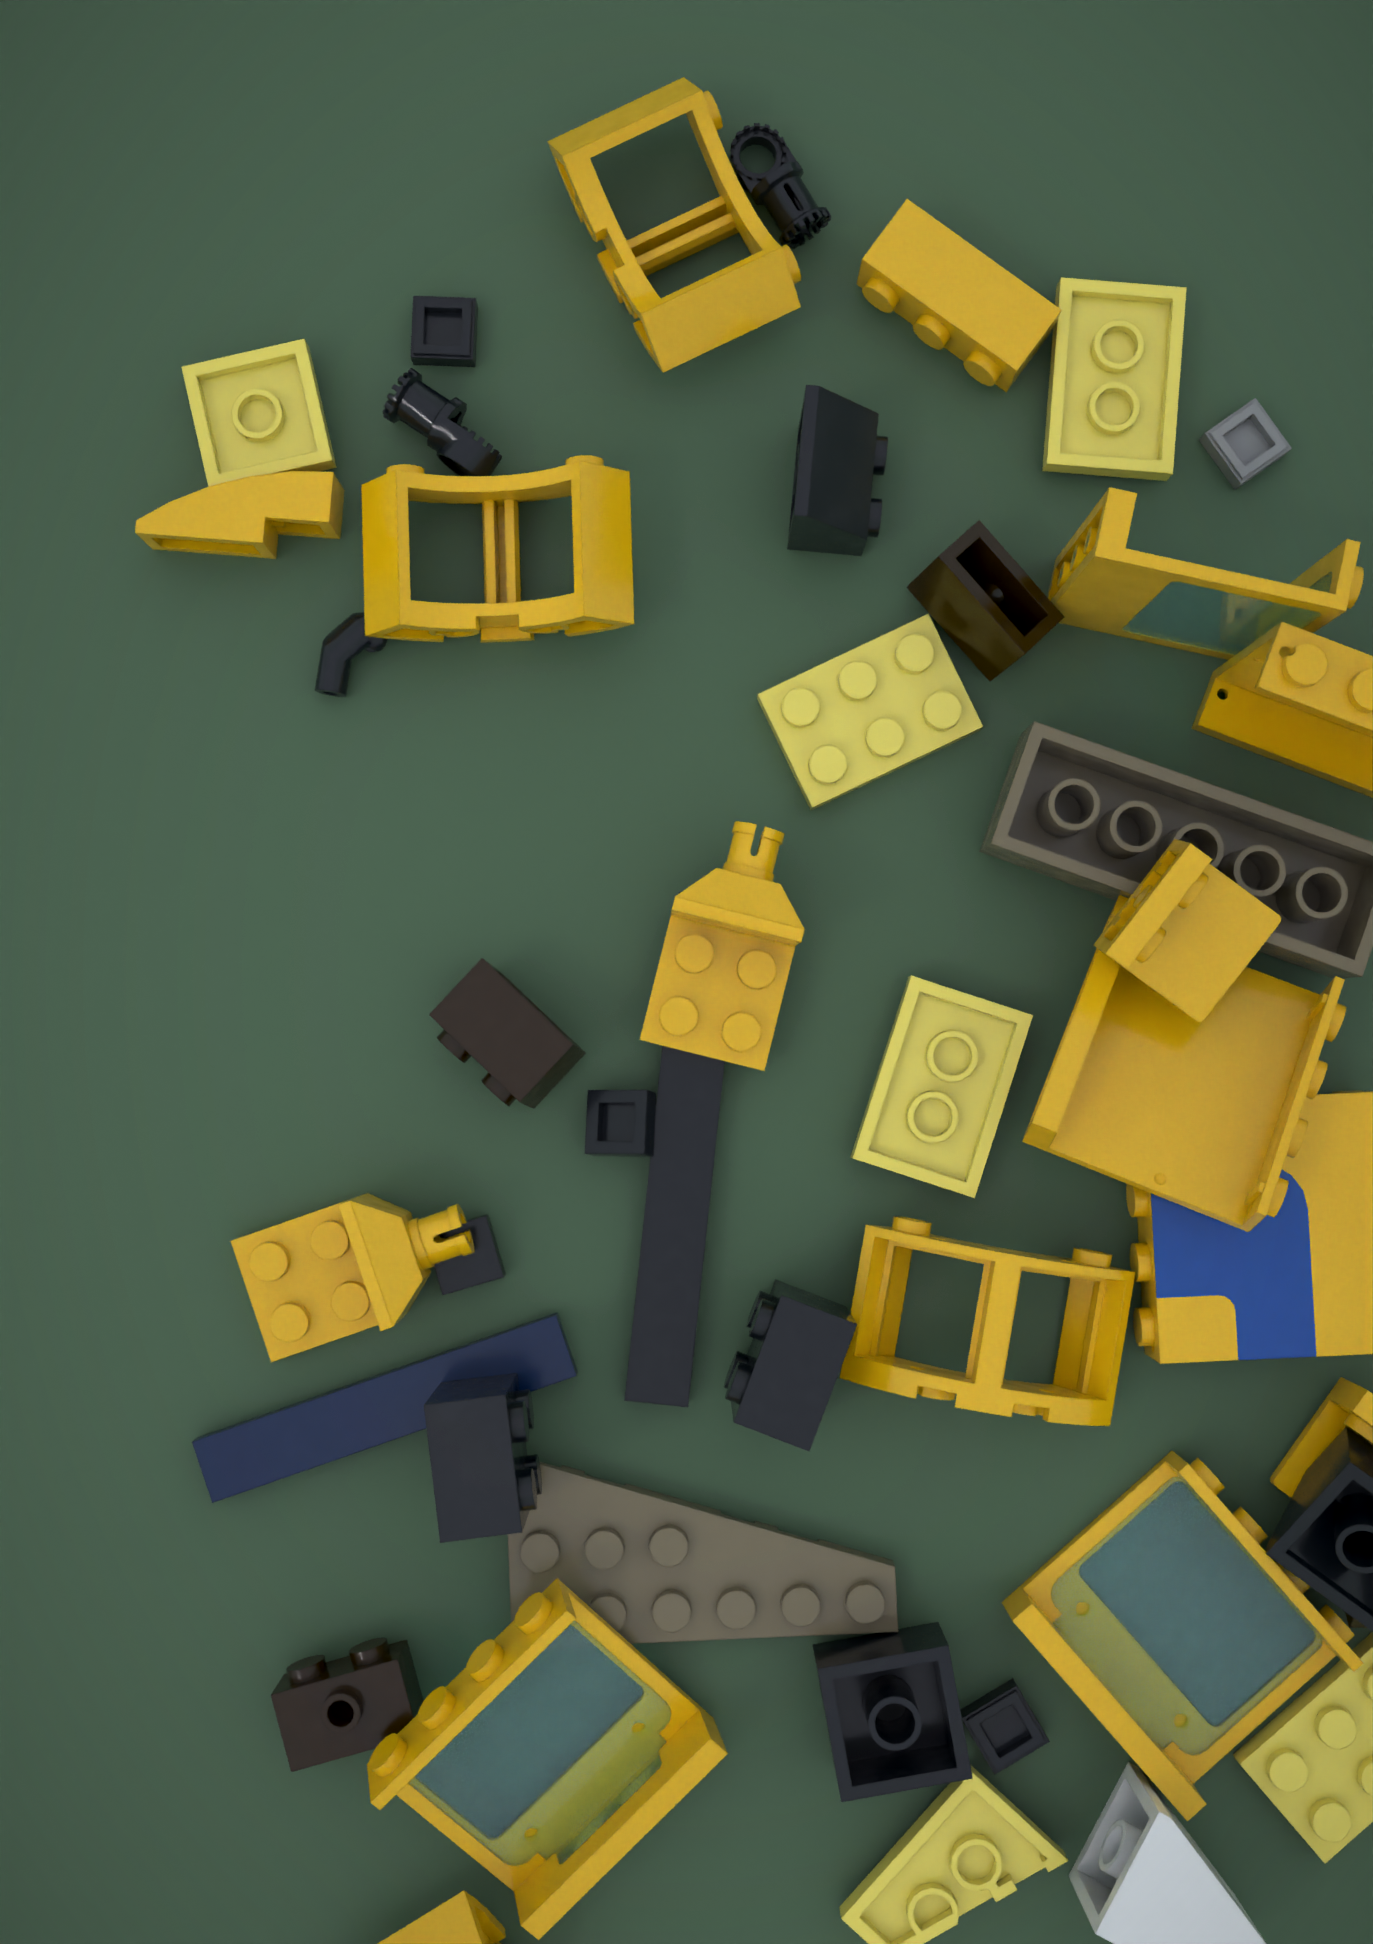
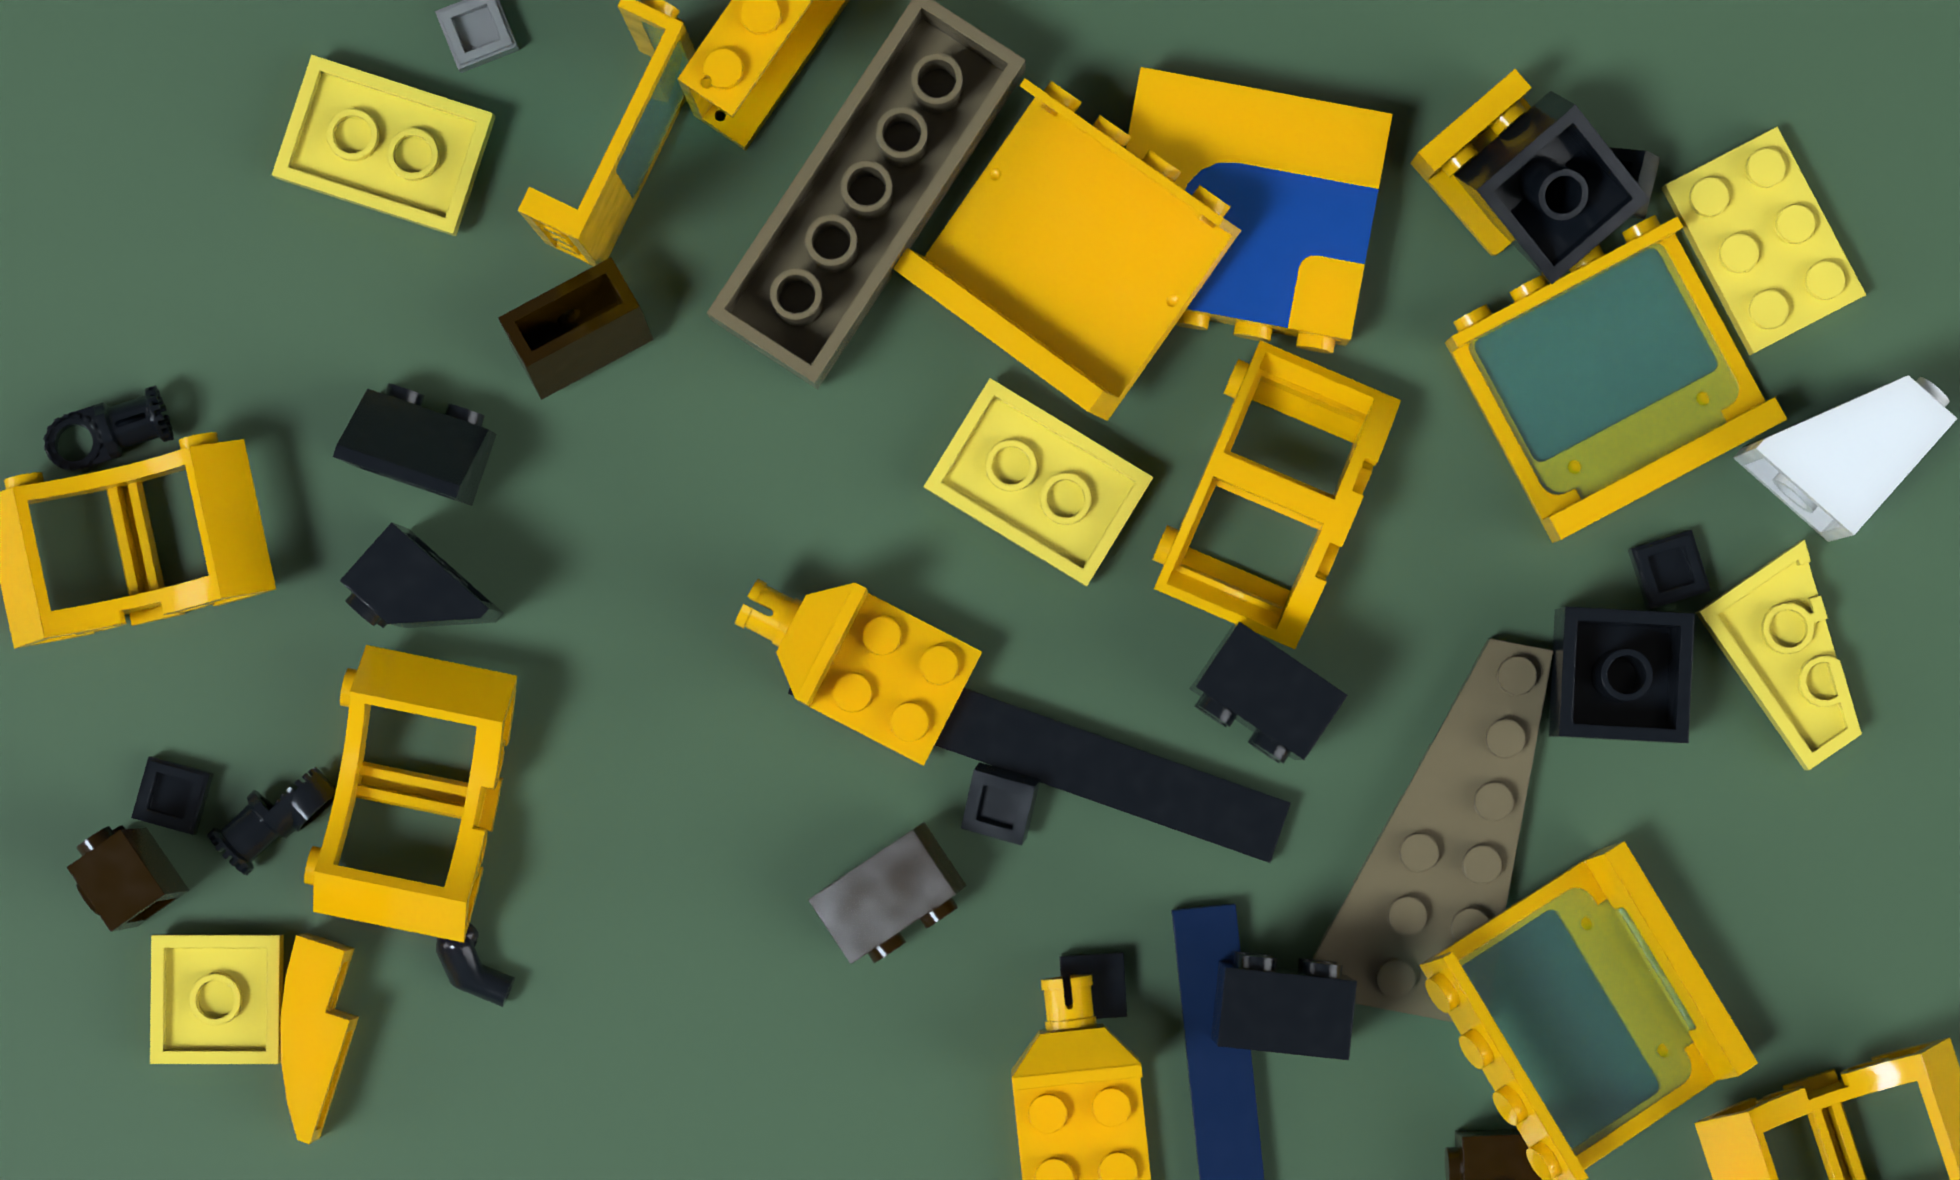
camera: 75 degrees left, 0 degrees up
light yellow plate [757,613,983,810] -> none
yellow brick [856,199,1062,393] -> none
yellow bracket [1093,839,1281,1022] -> none
none -> dark brown brick [67,825,189,932]
none -> black slope [340,522,504,628]

